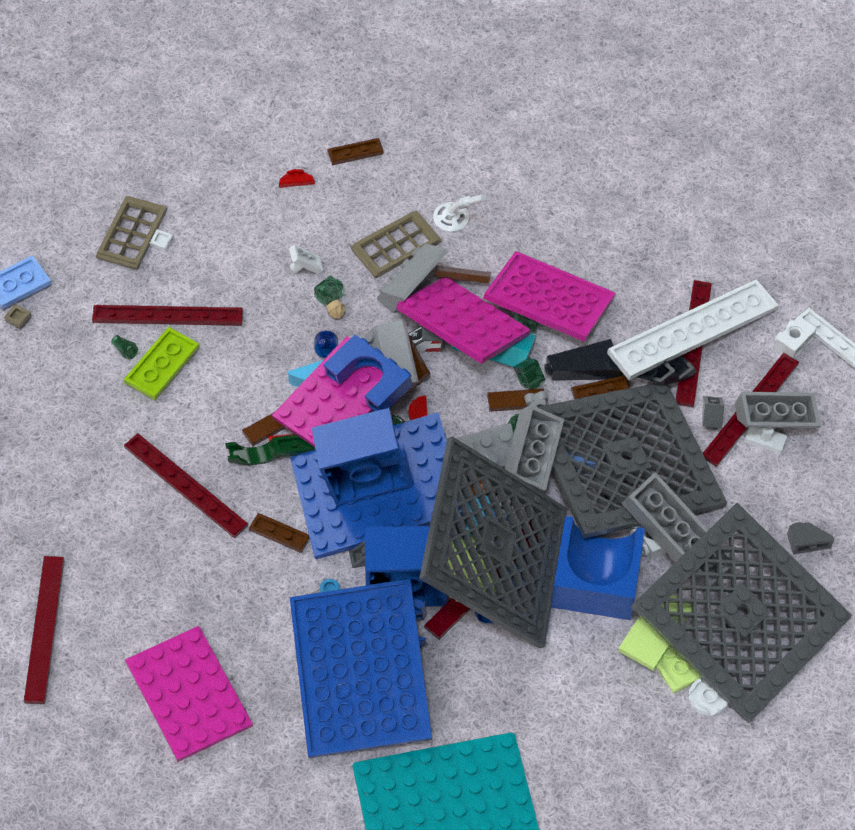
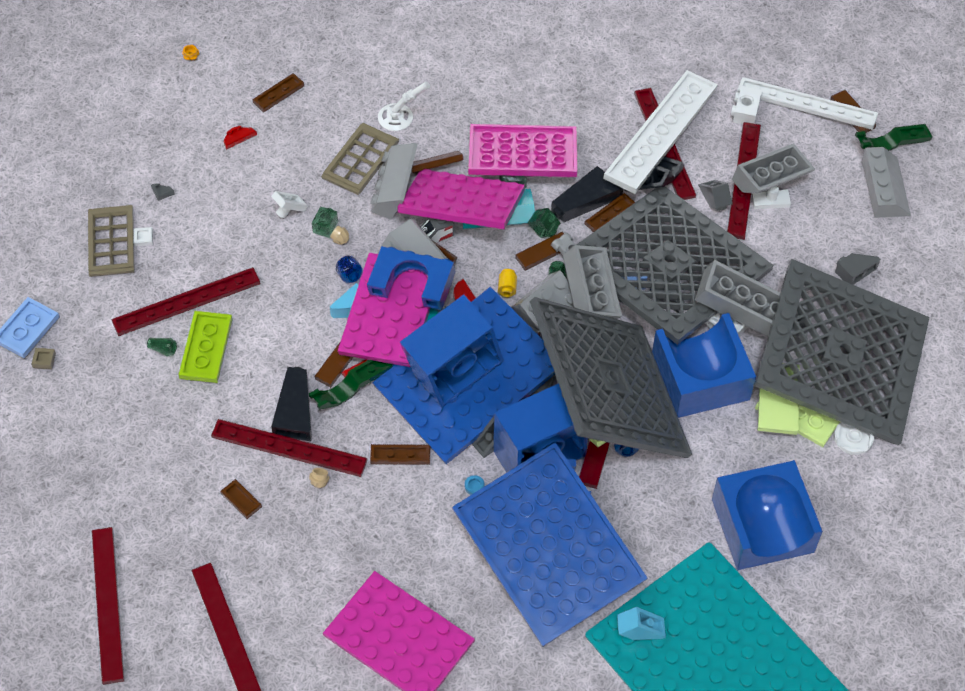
camera: 25 degrees left, 0 degrees up
none -> dark grey tile [151,183,175,201]
none -> light orange plate [182,45,199,60]
none -> reddish brown tile [220,479,262,519]
none -> black slope [271,367,312,442]
none -> tan plate [309,468,329,488]
none -> yellow brick [498,269,517,297]
none -> medium azure slope [617,607,666,640]
none -> blue piece [712,460,823,571]

